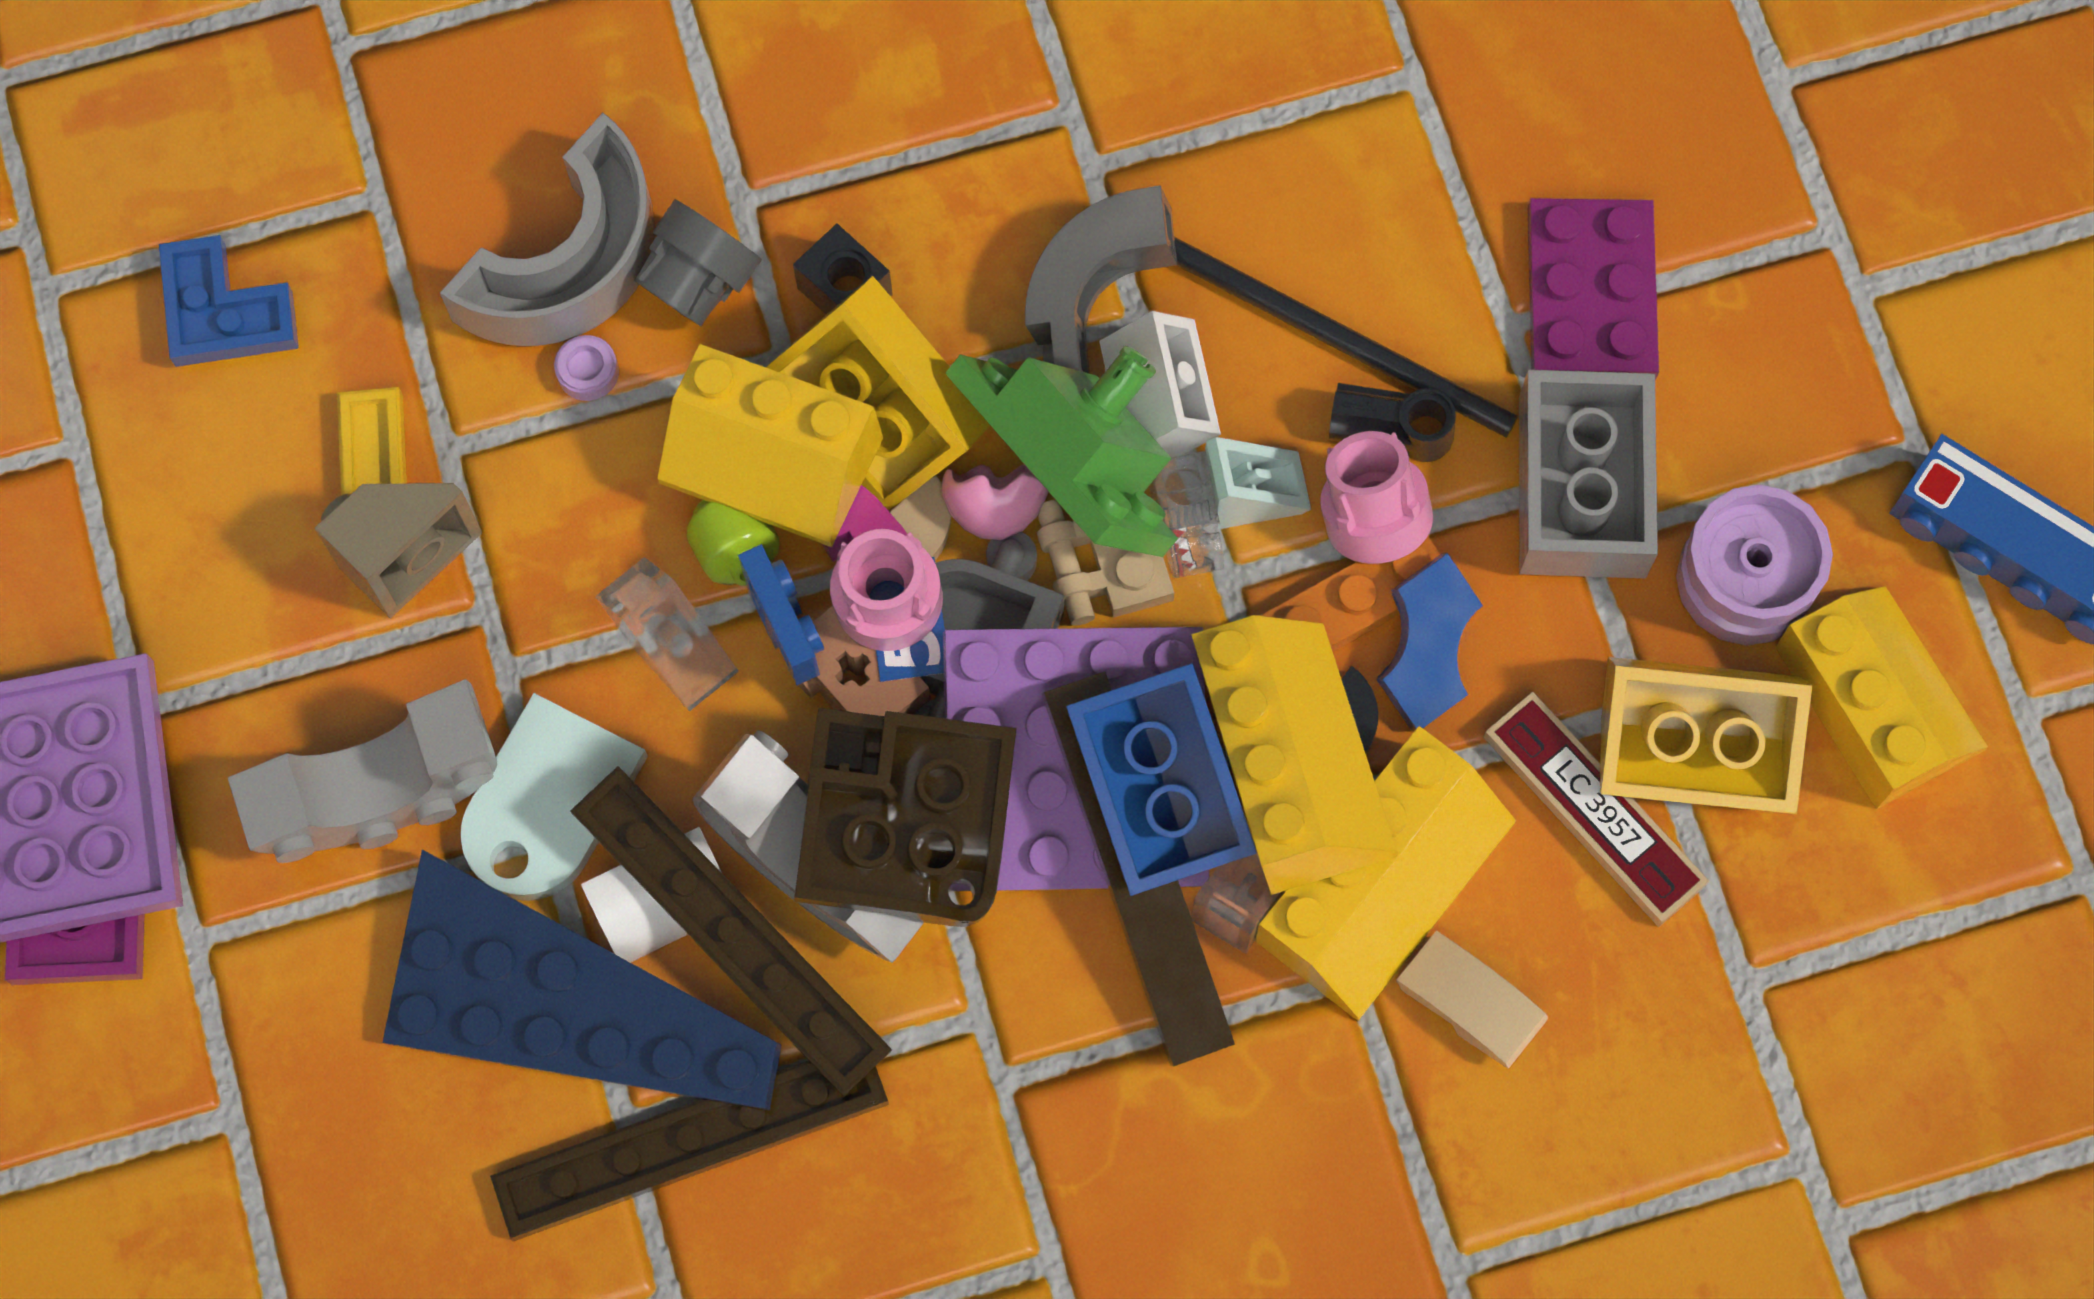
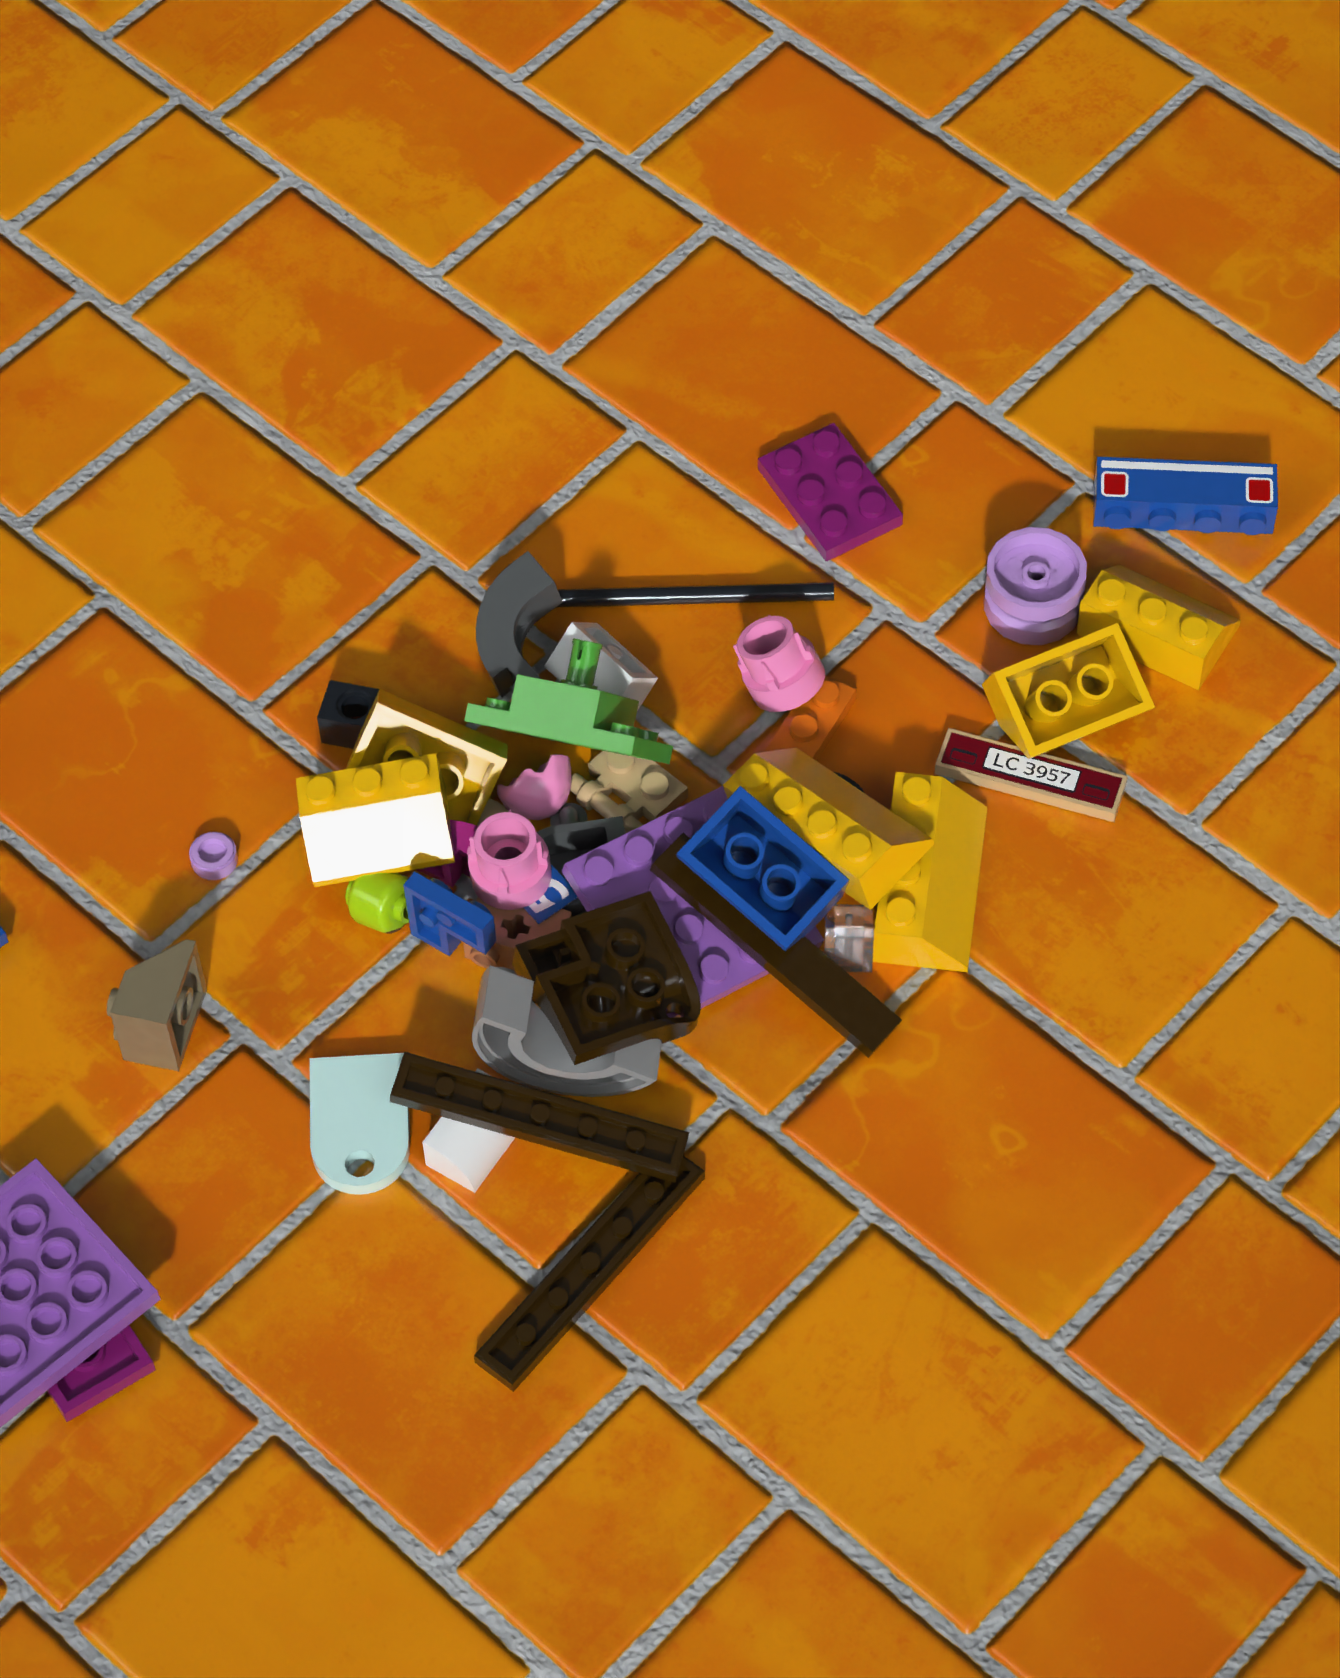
camera: 30 degrees left, 15 degrees down
light grey brick [228,679,497,863] -> none
yellow tile [337,387,407,495] -> none
dark blue wing [382,850,782,1110] -> none
light grey brick [440,113,655,346] -> none
clear slope [595,557,739,711] -> none
dark grey piece [634,199,762,327] -> none
clear leg [1149,451,1224,578] -> none
light aqua slope [1203,437,1311,530] -> none
black piece [1329,383,1456,462] -> none
blue tile [1376,553,1483,732] -> none
tan slope [1397,930,1548,1069] -> none
light grey brick [1519,370,1658,578] -> none

